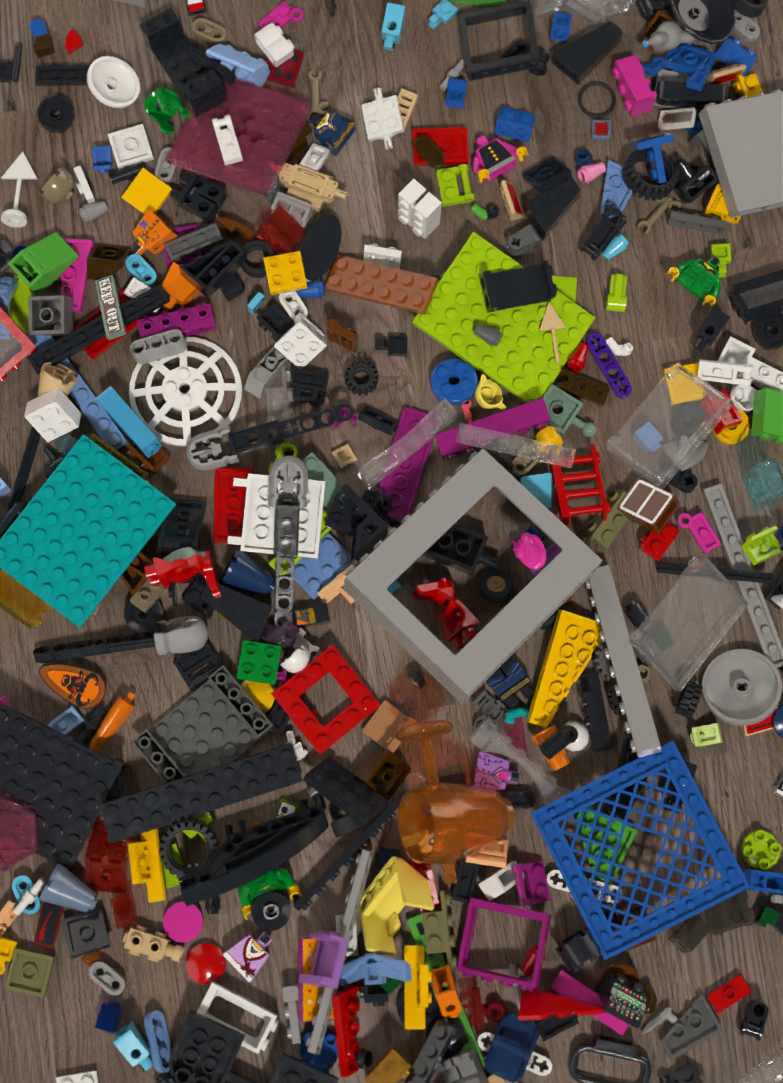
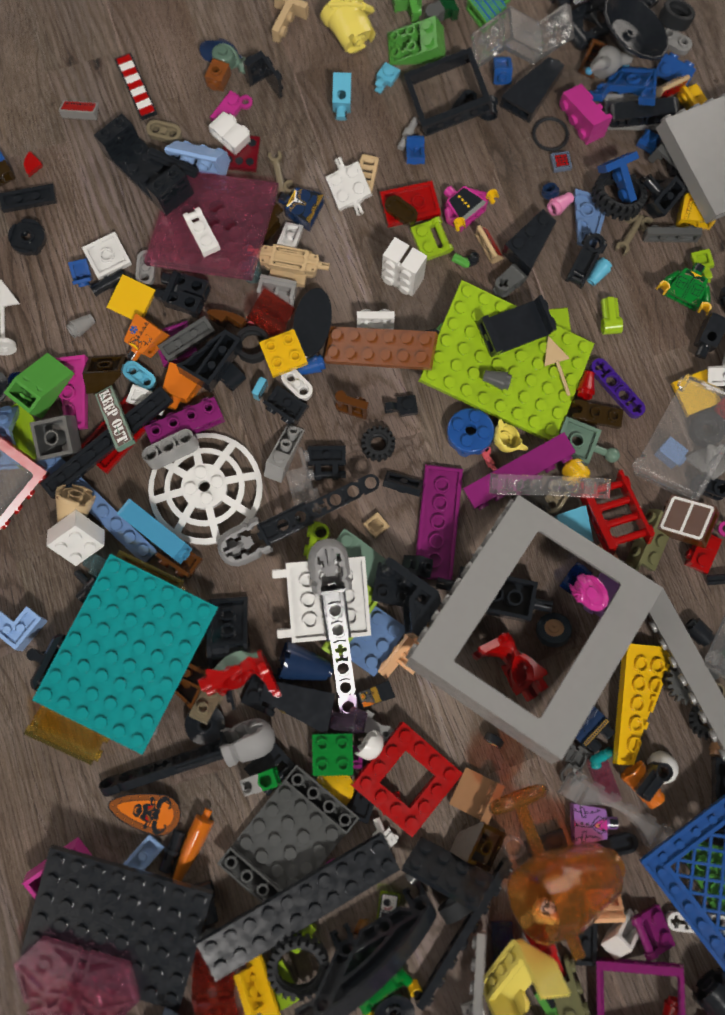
camera: 10 degrees left, 0 degrees up
black axle [5,426,41,516] -> none
dark tan cylinder [38,166,74,203] -> none
white plate [73,166,95,204] -> none
white dish [87,56,140,108] -> none
green piece [144,87,191,135] -> none
red tile [214,467,253,543] -> none
white bracket [274,312,327,369] -> none
magenta bracket [327,407,357,431] -> none
clear arch [358,398,458,490] -> none
blue bracket [494,107,536,142] -> none
black tile [522,156,572,193] -> none
black bracket [579,672,612,752] -> none
white arm [606,337,633,356] -> none
tile [658,108,696,130] -> none
none -> leg [240,767,282,797]

